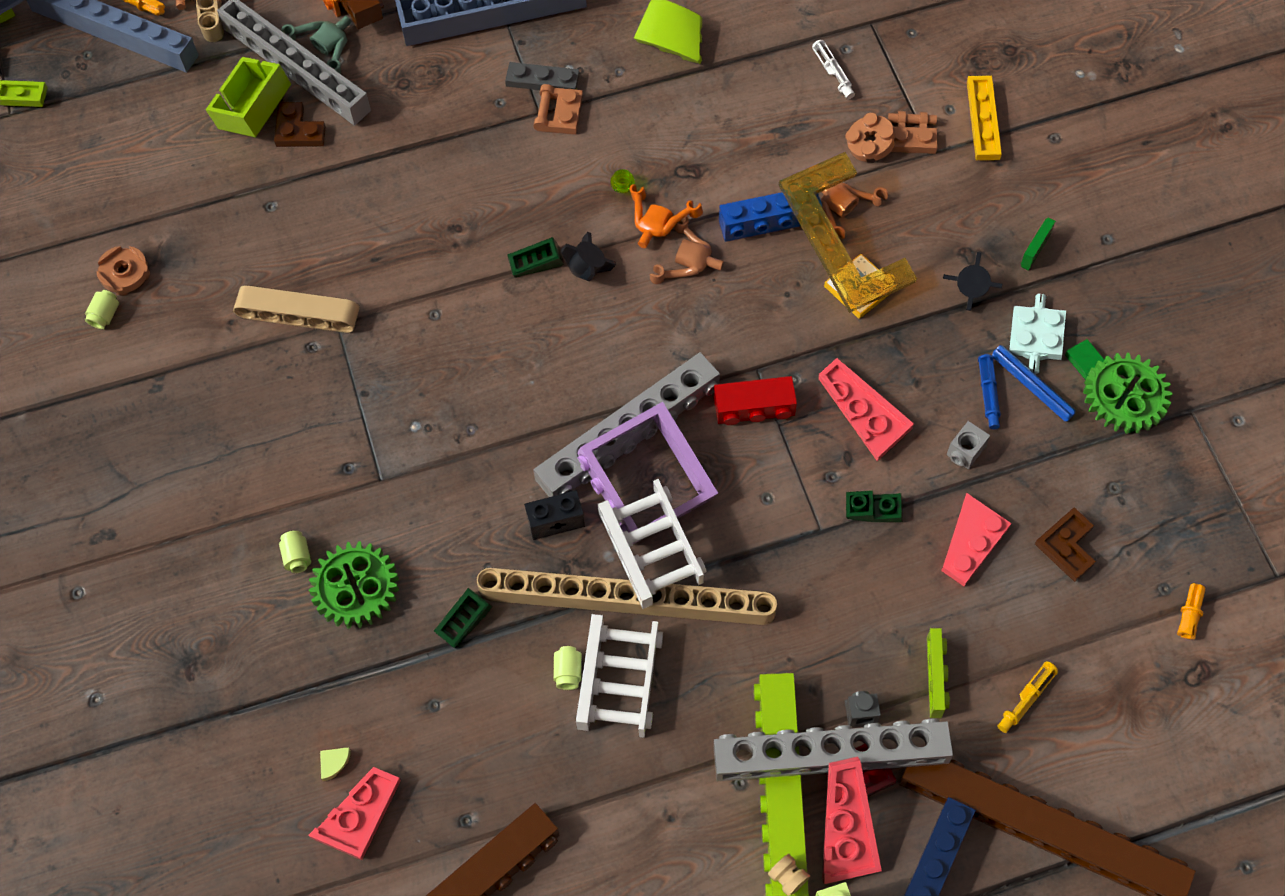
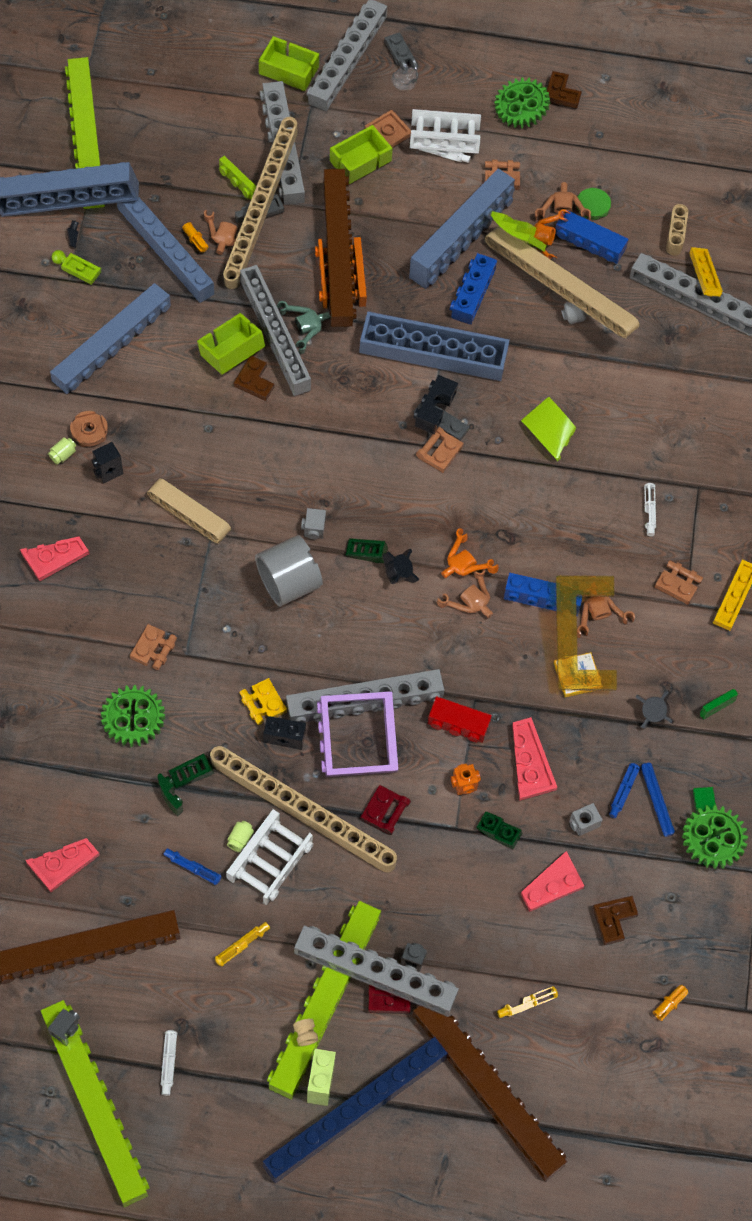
camera: 20 degrees right, 0 degrees up
yellowish green brick [279,531,311,573] -> none
yellowish green tile [320,747,350,781] -> none
white fence [598,479,706,609] -> none
clear neon green plate [610,169,635,193] -> none
coral wing [822,756,882,884] -> none
nougat plate [845,113,896,162] -> none
lime plate [927,628,950,718] -> none
light aqua plate [1009,294,1066,374] -> none
none -> coral wing [20,537,89,581]
none -> sand blue brick [50,283,171,394]
none -> black brick [91,442,123,484]
none -> nougat plate [130,624,177,670]
none -> dark green slope [157,773,183,817]
none -> blue piece [164,848,221,885]
none -> yellow piece [215,922,270,967]
none -> yellow plate [240,678,287,725]
none -> light grey brick [255,535,323,607]
none -> light grey brick [301,508,326,540]
none -> dark red plate [360,785,411,835]
none -> black arch [413,375,458,435]
none -> orange brick [451,764,481,795]

